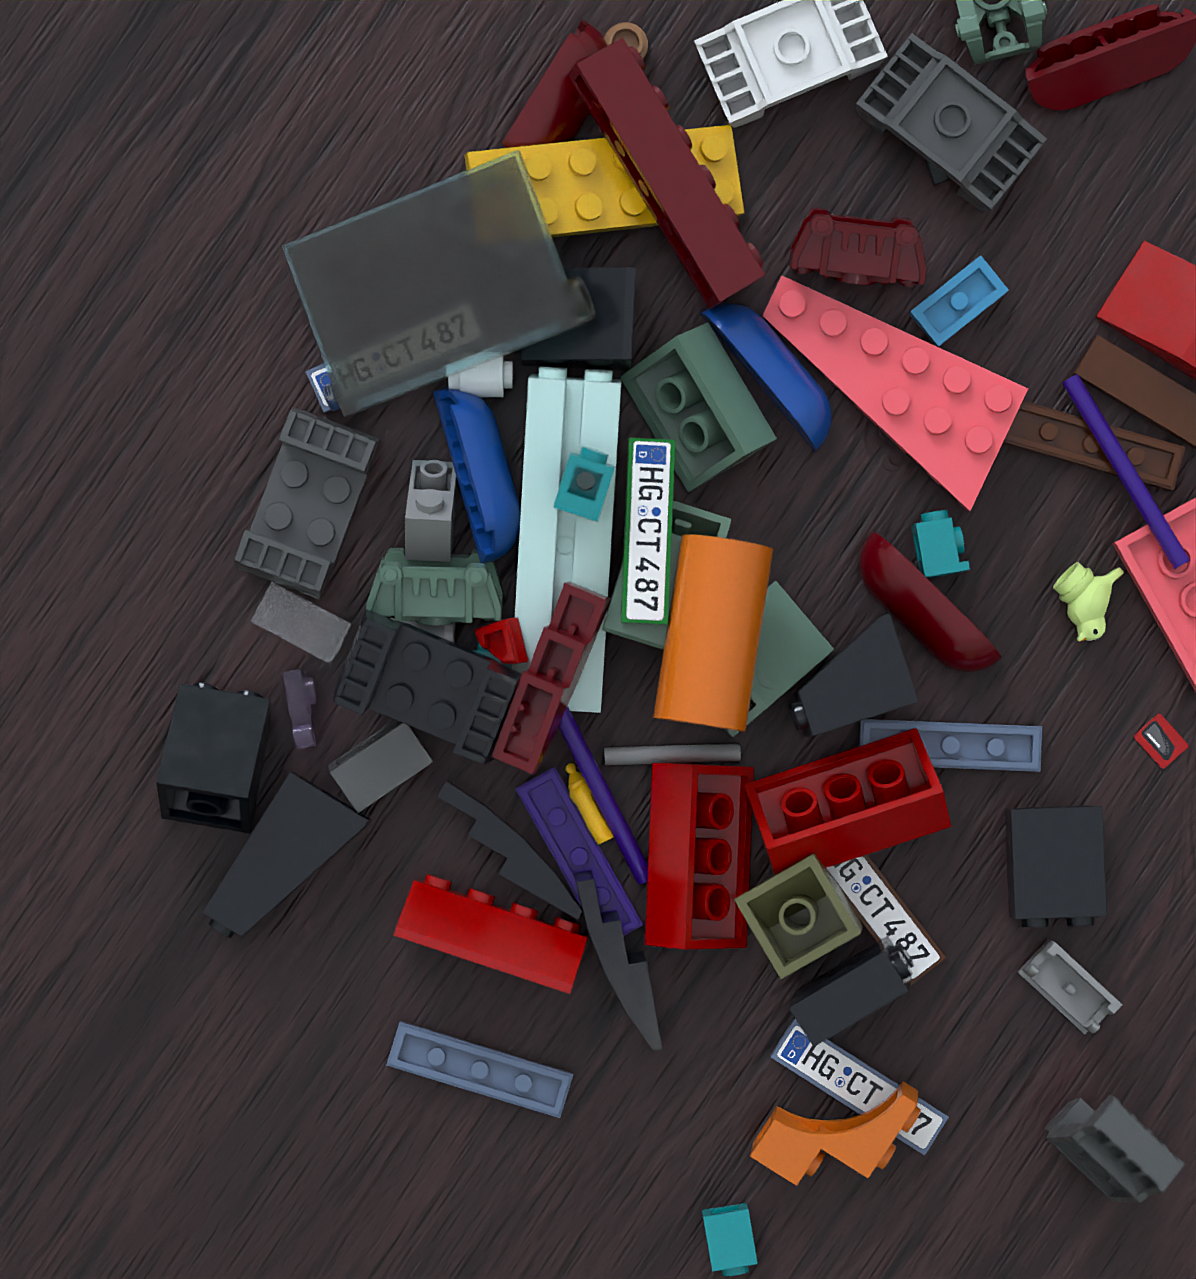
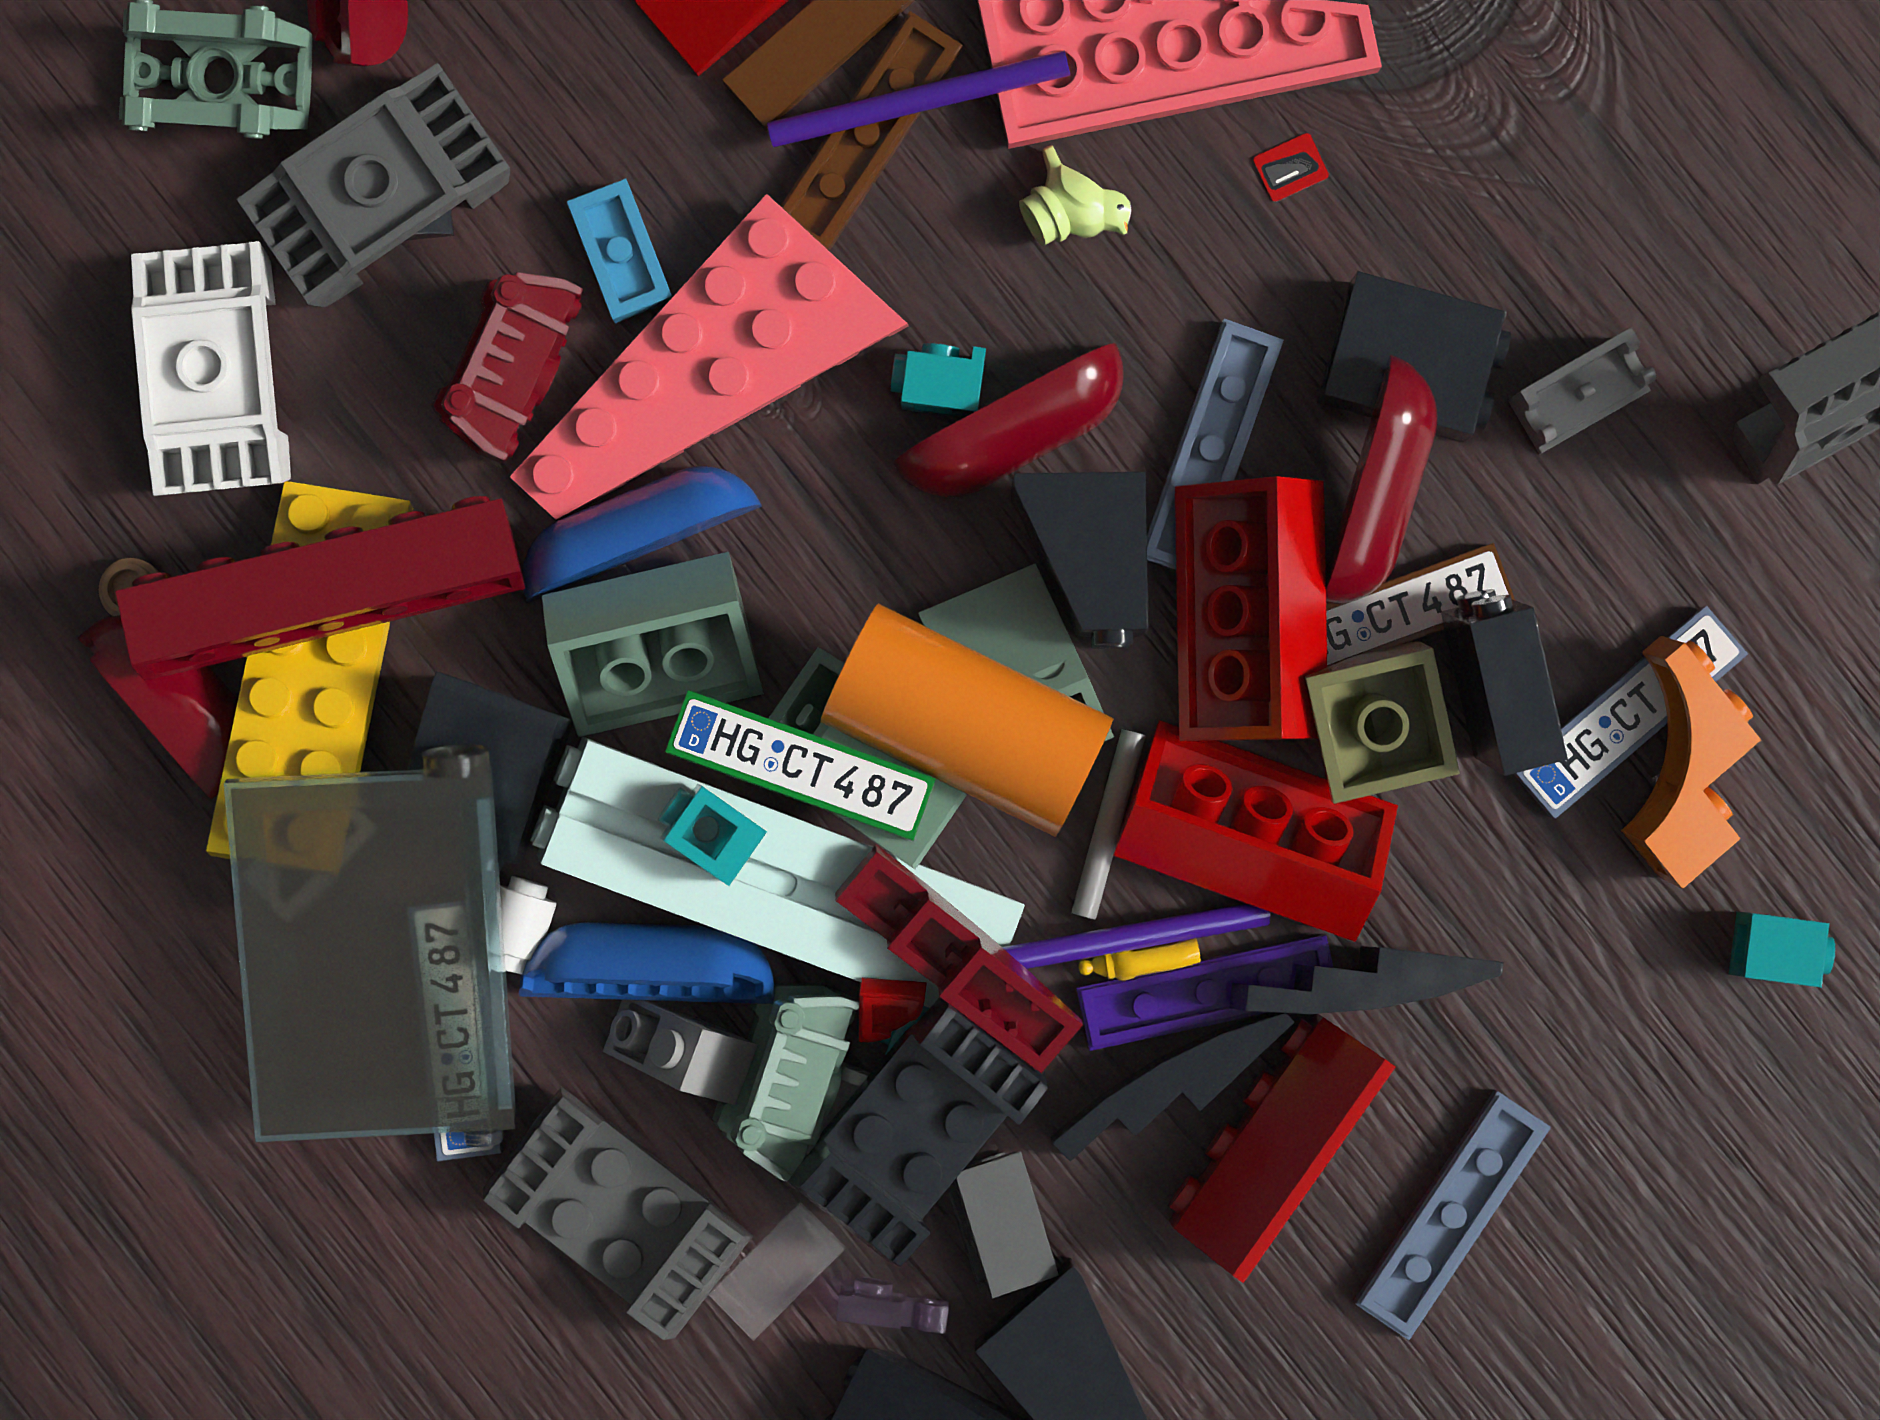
camera: 75 degrees left, 0 degrees up
none -> dark red brick [1326,355,1437,604]

